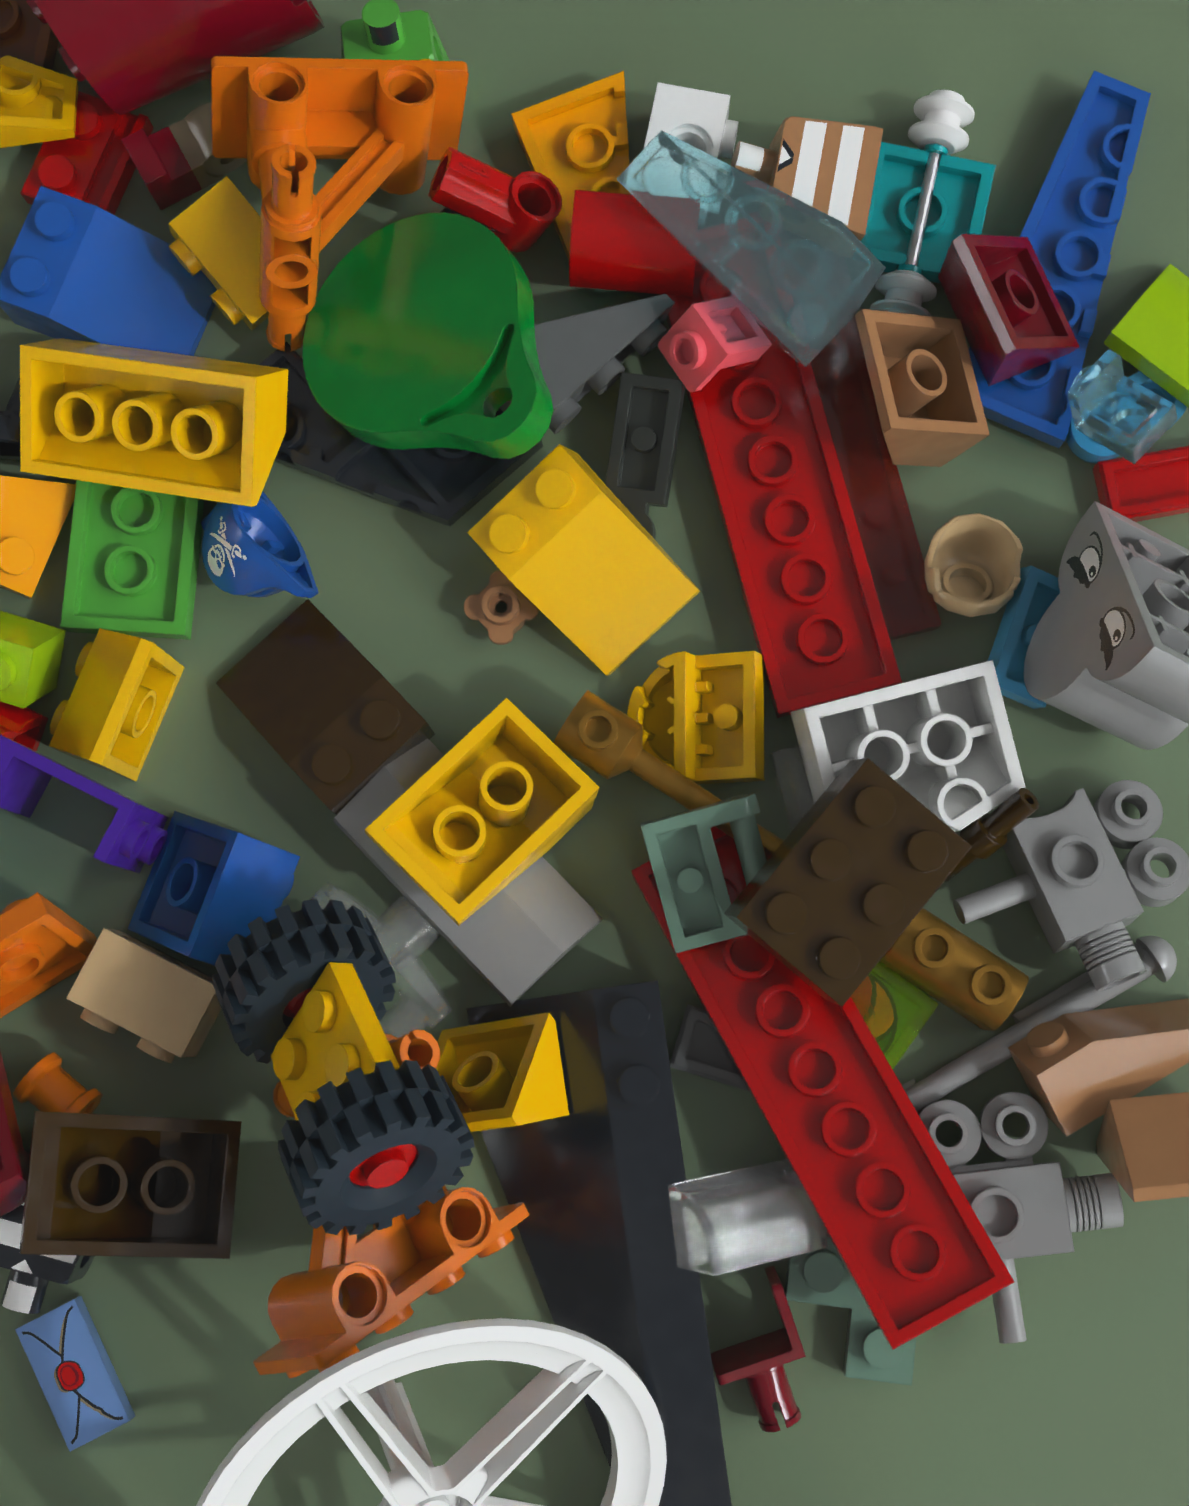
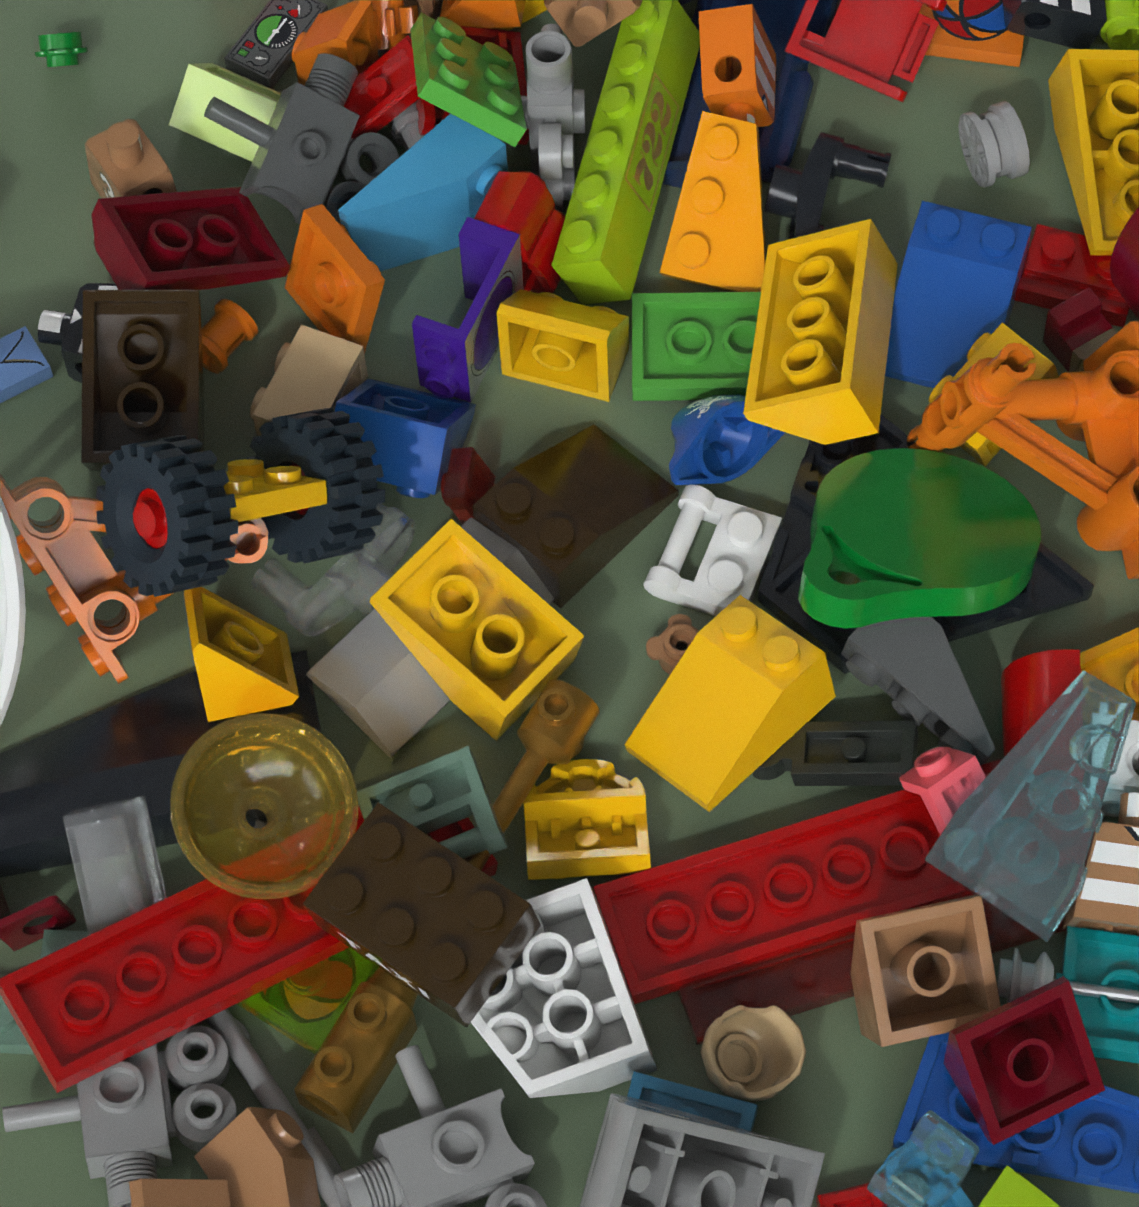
camera: 80 degrees right, 20 degrees down
red piece [428,147,562,253] -> none
dark brown bar [944,788,1039,882] -> none
none -> clear yellow hat [170,713,358,900]
none -> clear red plate [441,447,495,524]
none -> white plate [644,485,782,617]

